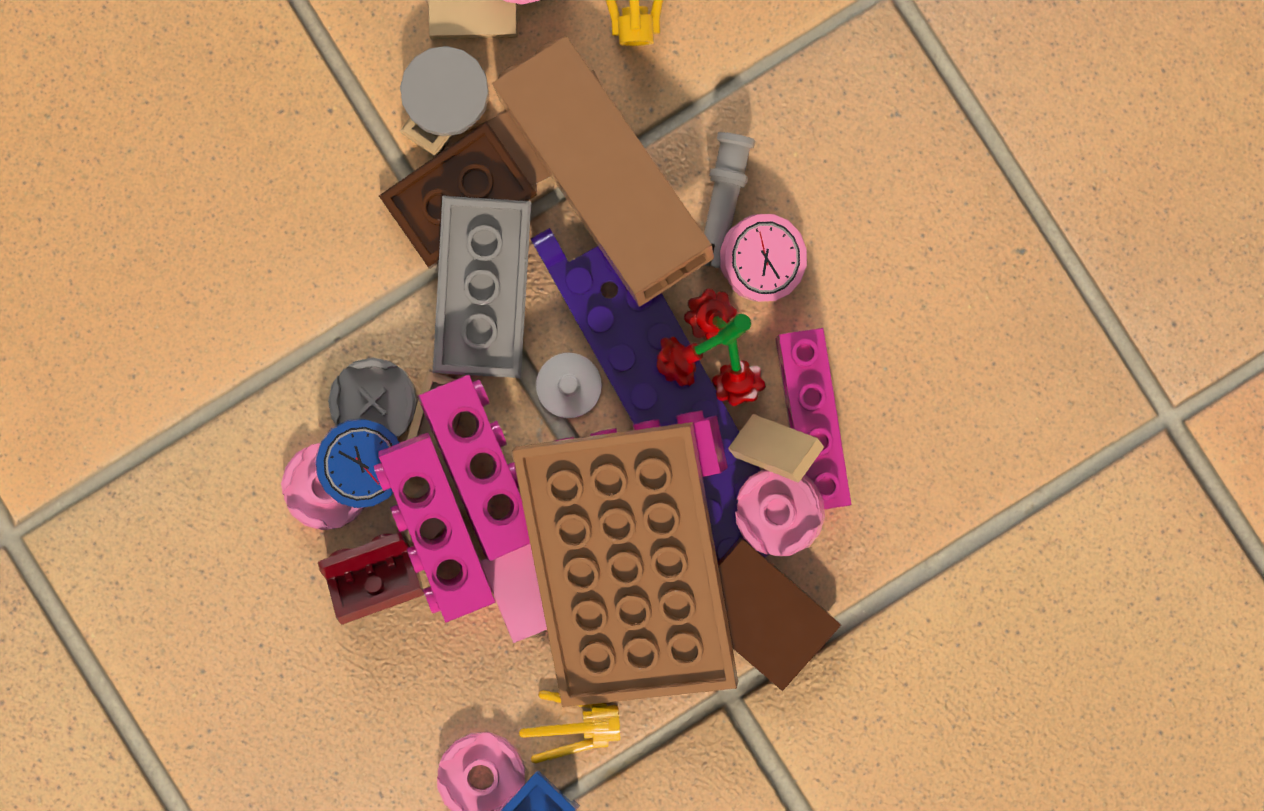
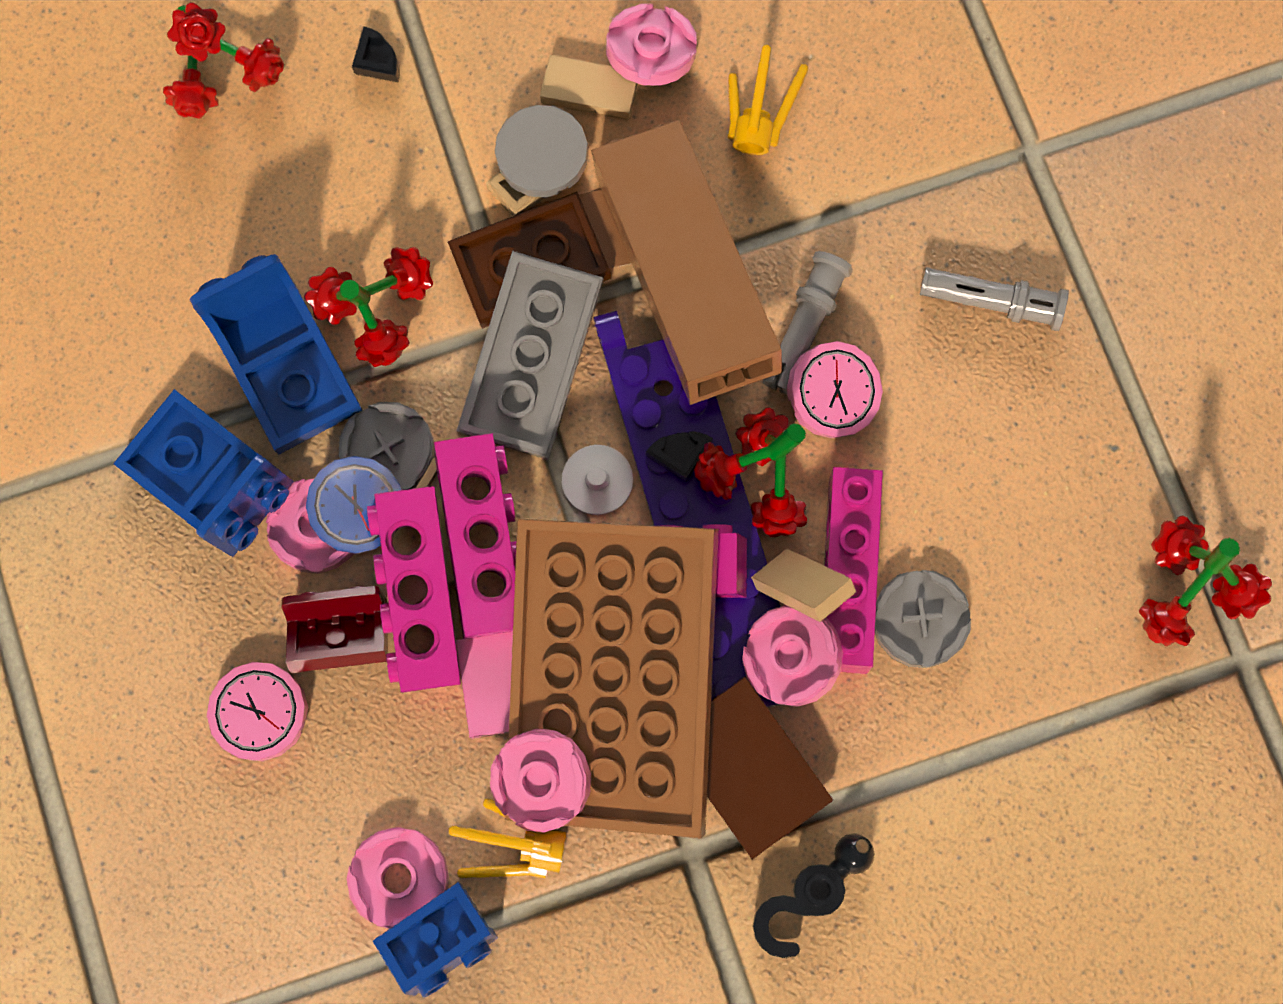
camera: 15 degrees right, 10 degrees down
none -> blue bracket [113,389,294,557]
none -> red plant [163,2,284,119]
none -> blue bracket [190,254,363,455]
none -> bright pink tile [207,662,308,761]
none -> red plant [304,247,433,367]
none -> black tile [352,26,400,82]
none -> bright pink tile [490,729,591,832]
none -> black tile [646,431,713,482]
none -> black piece [752,833,875,958]
none -> light grey tile [875,570,971,668]
none -> light grey pin [920,267,1069,331]
none -> red plant [1139,515,1272,647]

